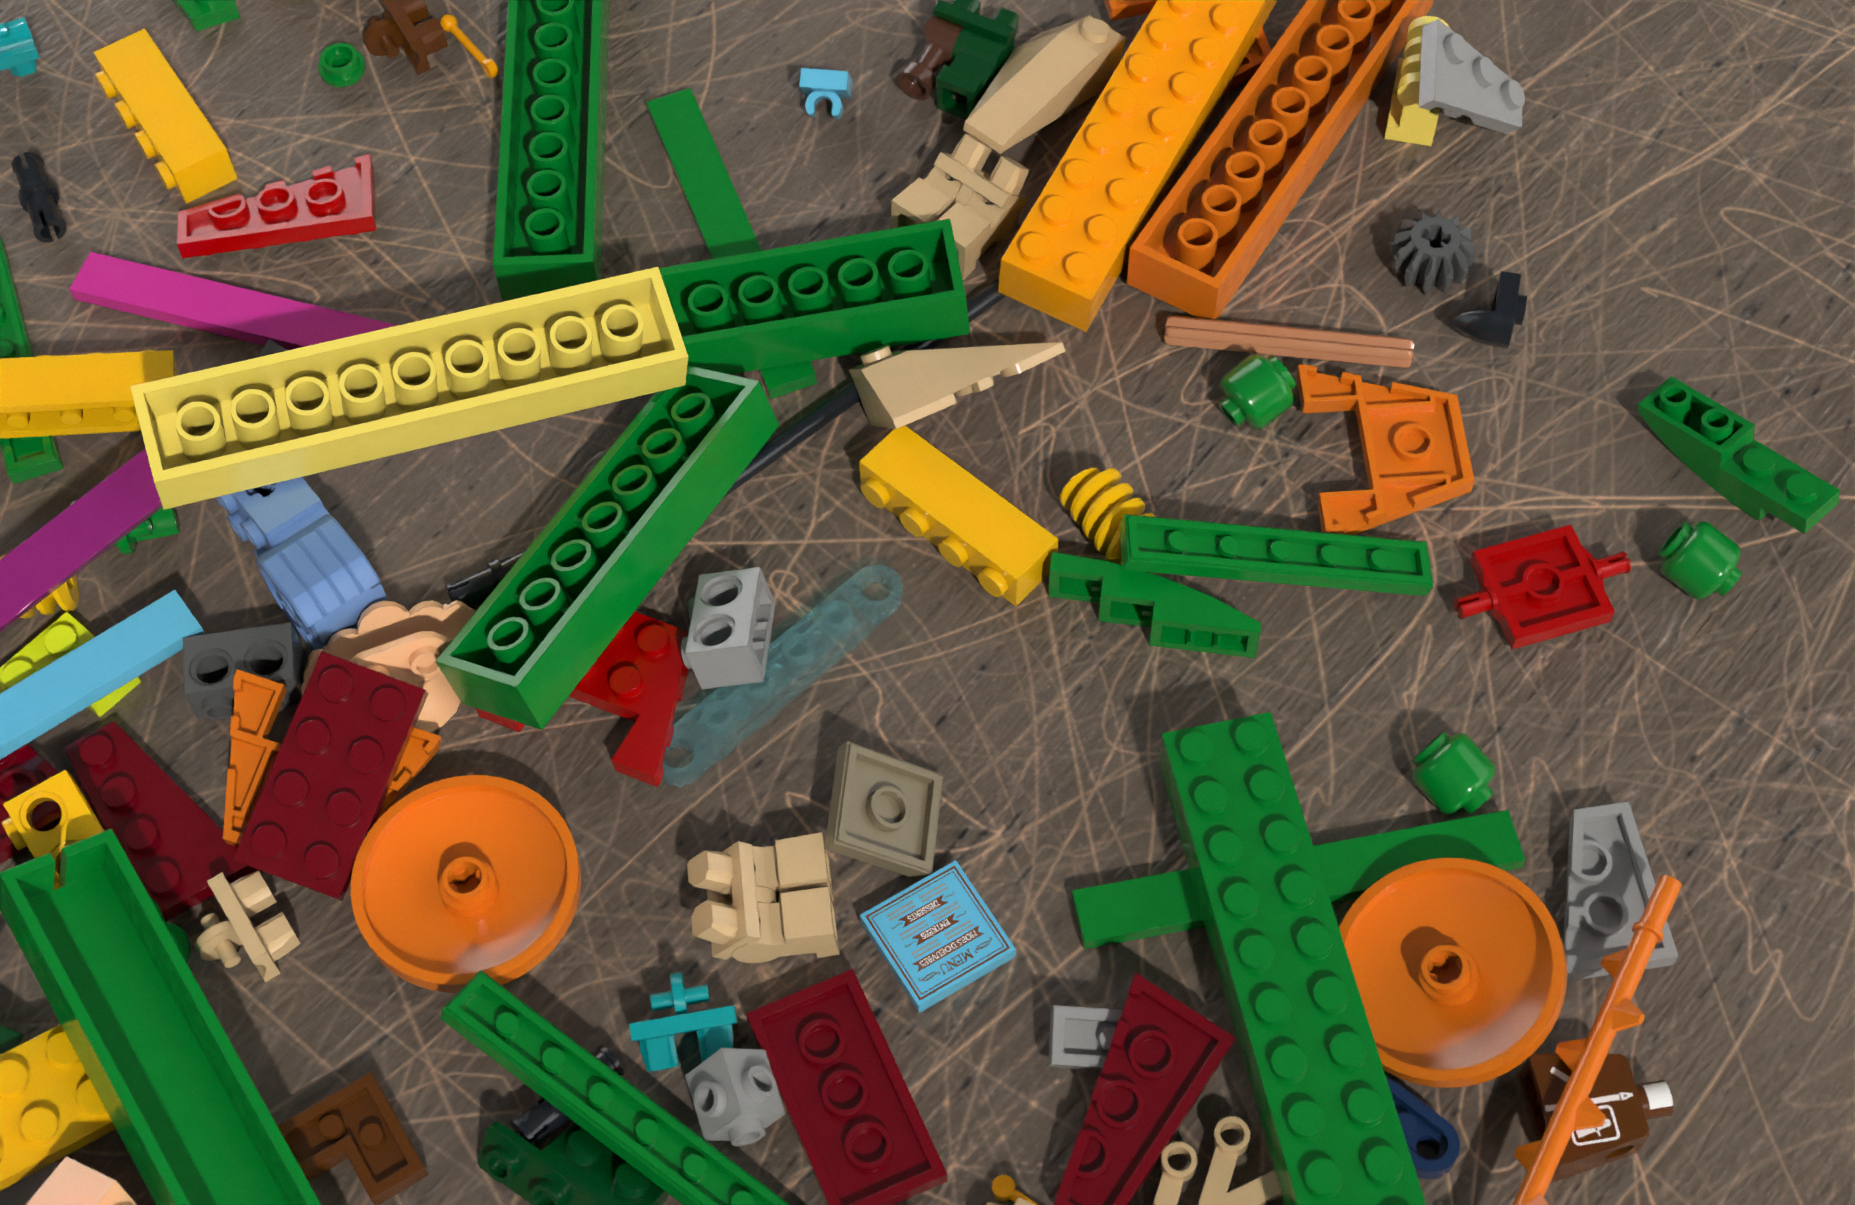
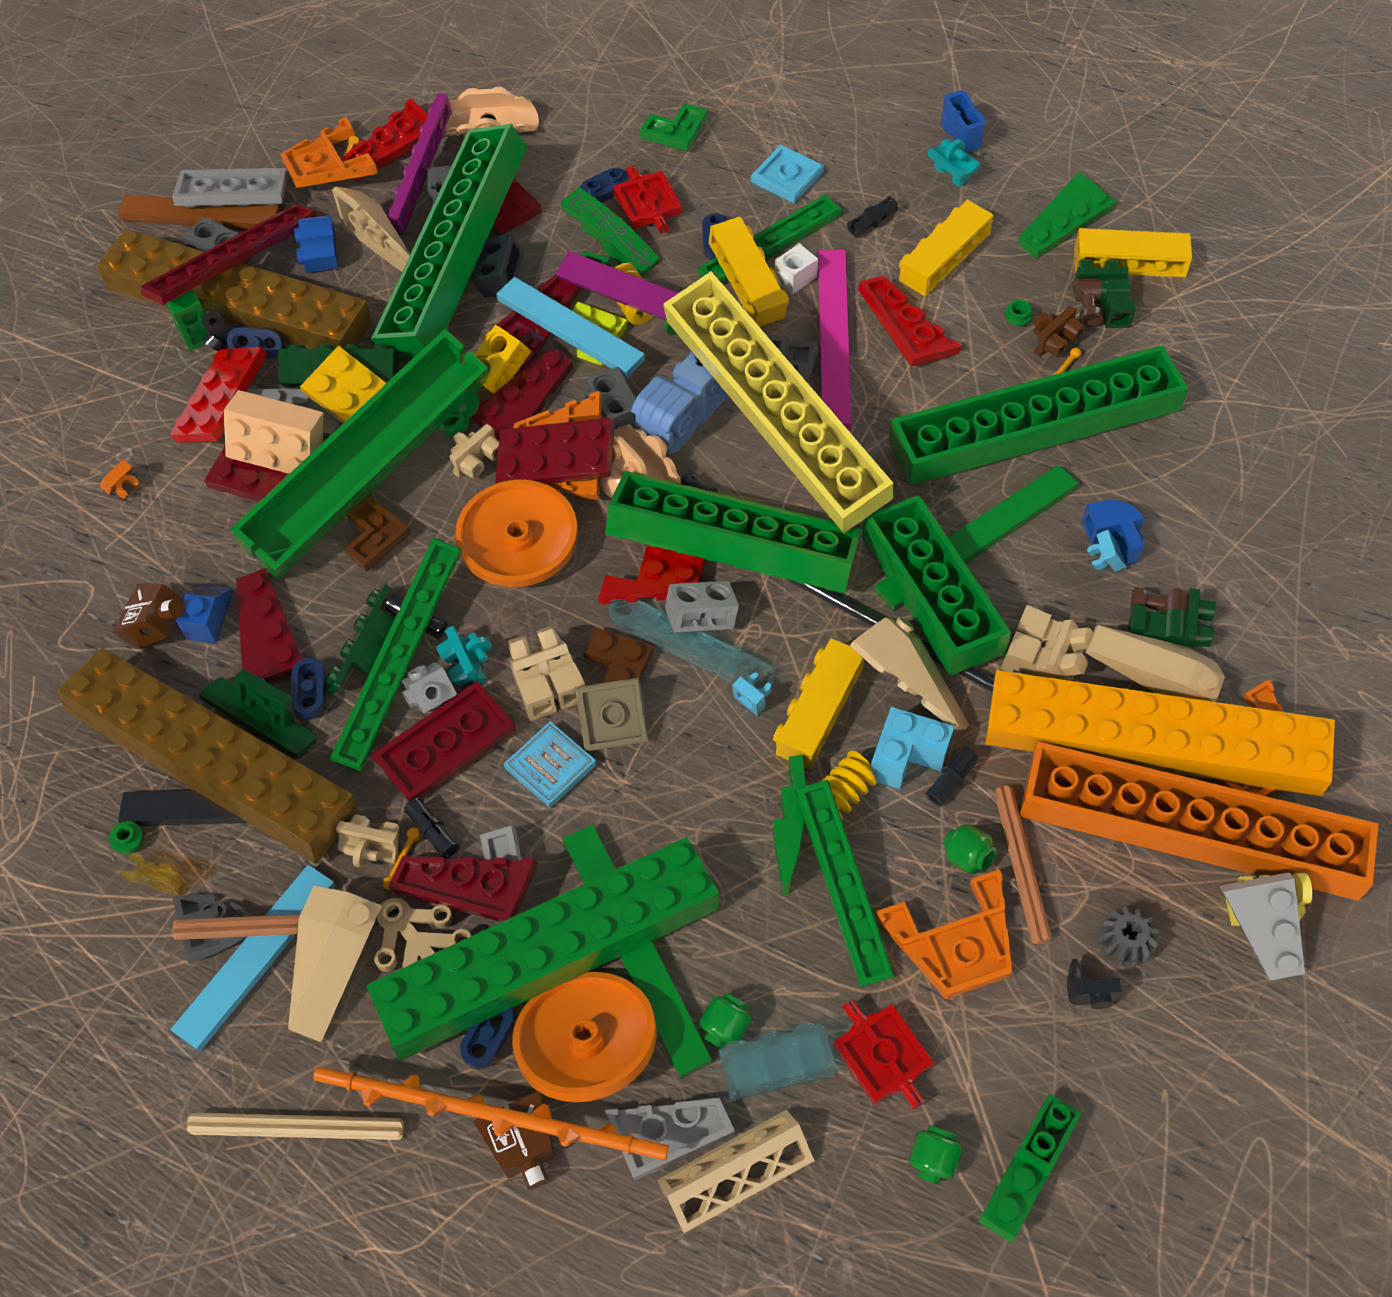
camera: 75 degrees right, 0 degrees up
none -> black pin [404,797,459,859]
none -> reddish brown plate [583,627,654,683]
none -> tan fence [657,1110,814,1233]
none -> clear light blue brick [719,1023,835,1102]
none -> medium azure tile [732,672,771,716]
none -> white brick [775,244,818,294]
none -> medium azure brick [871,707,954,789]
none -> black axle [925,747,979,807]
none -> blue brick [1082,500,1145,565]

